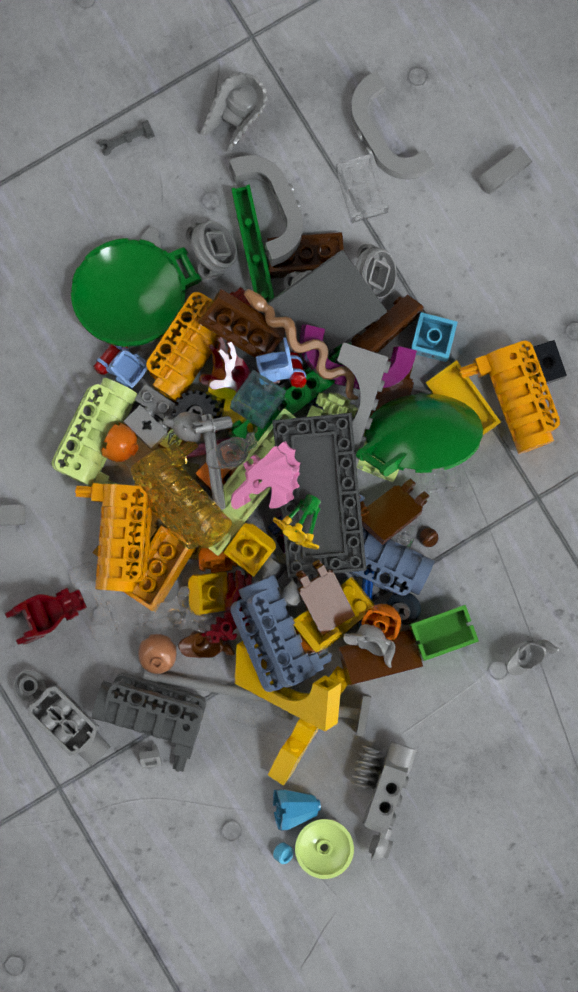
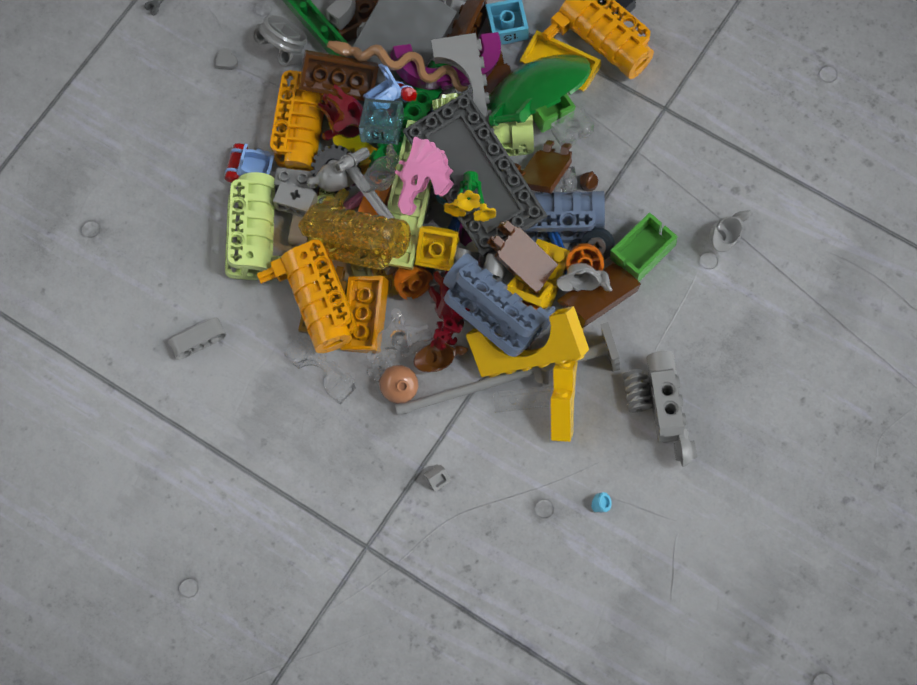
camera: 15 degrees left, 15 degrees down
dark red animal [5,588,87,645] -> none
light grey brick [13,670,111,767] -> none
green dish [71,238,202,347] -> none
dark grey piece [92,673,206,772] -> none
orange cylinder [102,422,138,462] -> none
yellow slope [188,572,228,615] -> none
dark azure cone [273,789,321,831] -> none
yellowish green dish [295,819,354,879] -> none

